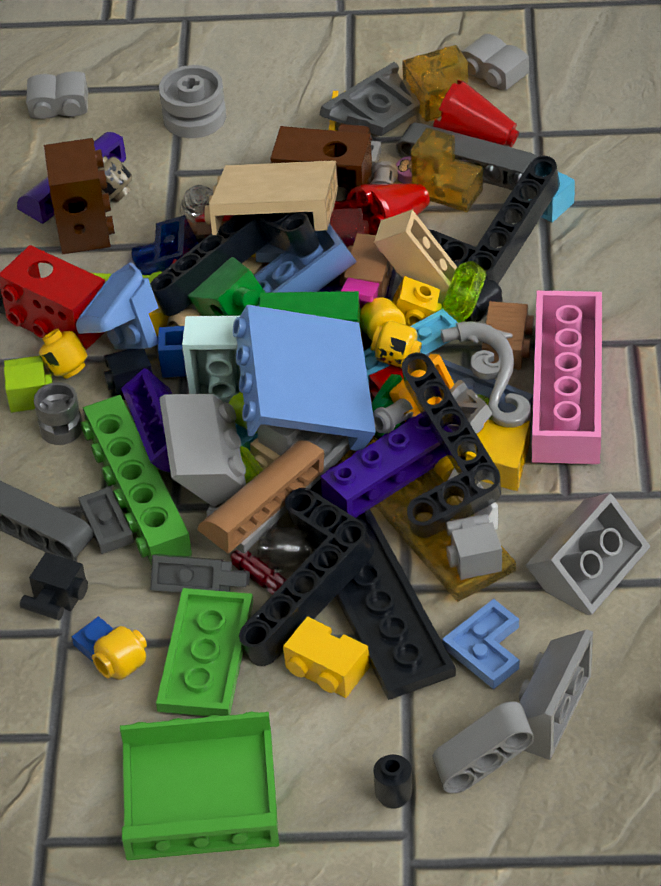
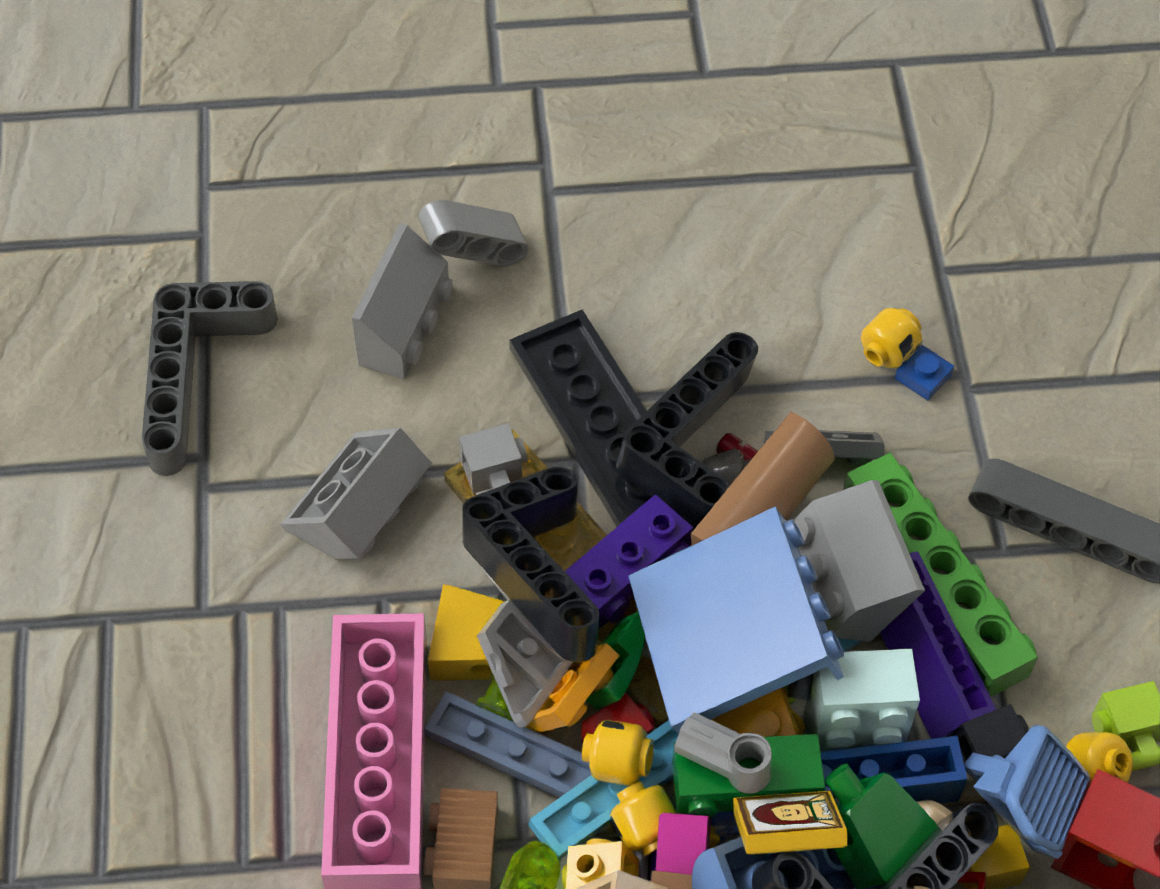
camera: 170 degrees right, 10 degrees up
black brick [20,552,88,621] -> none
flat silver wheel [34,382,82,445] -> none
dark grey plate [78,487,134,554] -> none
bright green panel [120,711,279,861] -> none
bright green plate [156,588,253,716] -> none
yellow brick [283,616,370,698] -> none
light grey pin [373,399,413,434] -> none
black brick [373,754,413,809] -> none
light grey plant [441,321,531,428] -> none
medium blue plate [442,599,520,689] -> none
none -> light grey piece [674,712,772,794]
none -> tile [733,791,847,854]

